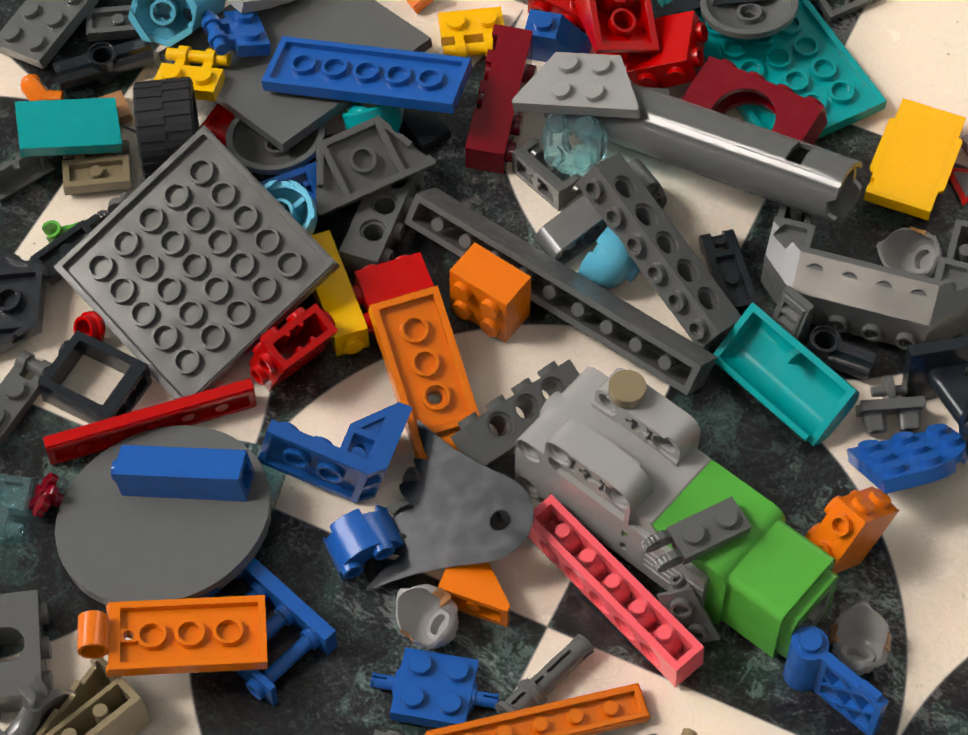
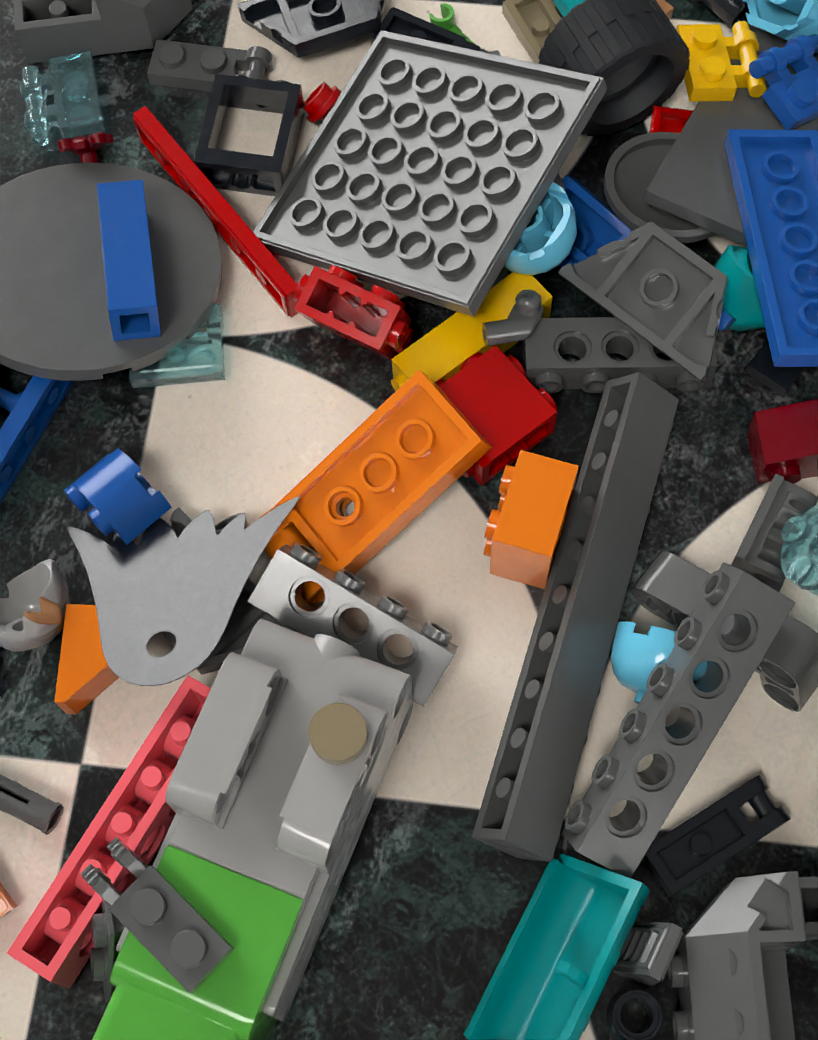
camera: 75 degrees right, 10 degrees up
blue bracket [258,402,413,503] -> none
none -> dark grey arm [482,290,543,346]

